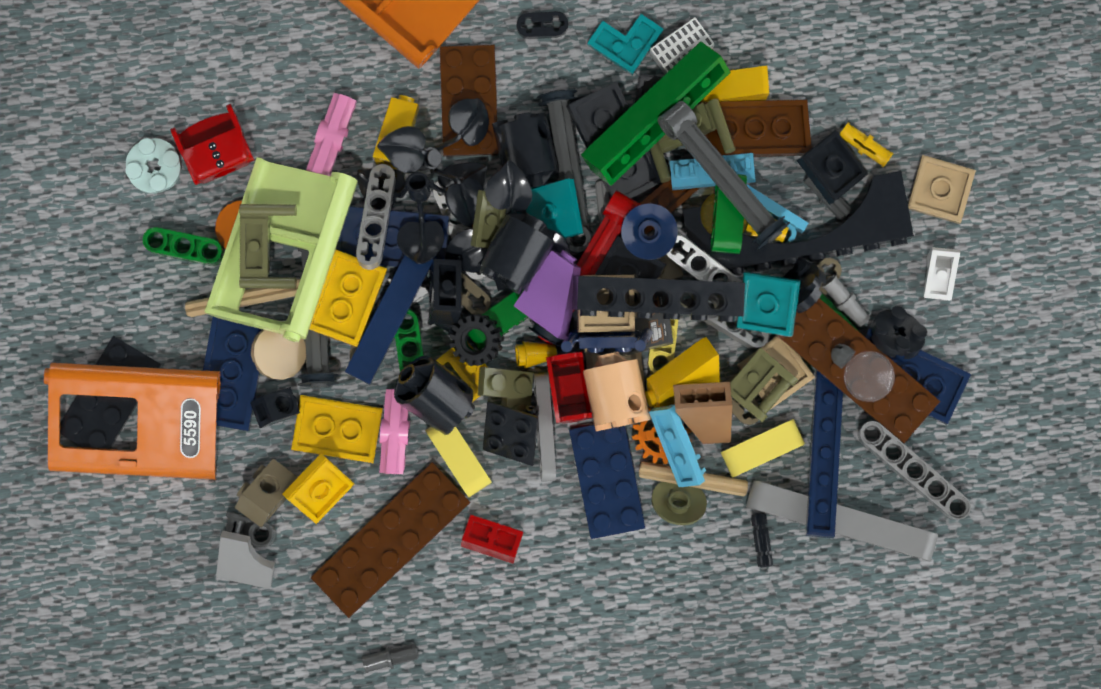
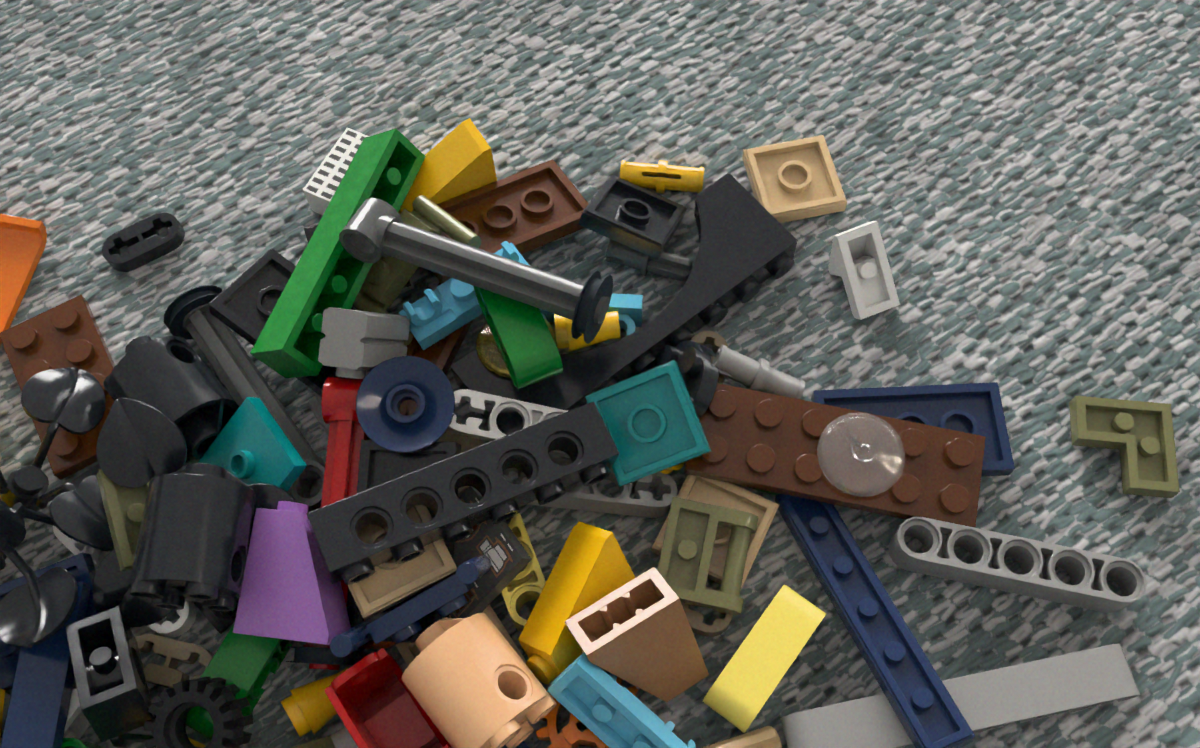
camera: 25 degrees left, 20 degrees down
teal plate [587,14,664,76] -> none
dark grey hinge [831,344,855,369] -> none
black plate [870,306,928,359] -> none
none -> light grey brick [318,307,410,379]
none -> olive plate [1069,395,1180,498]

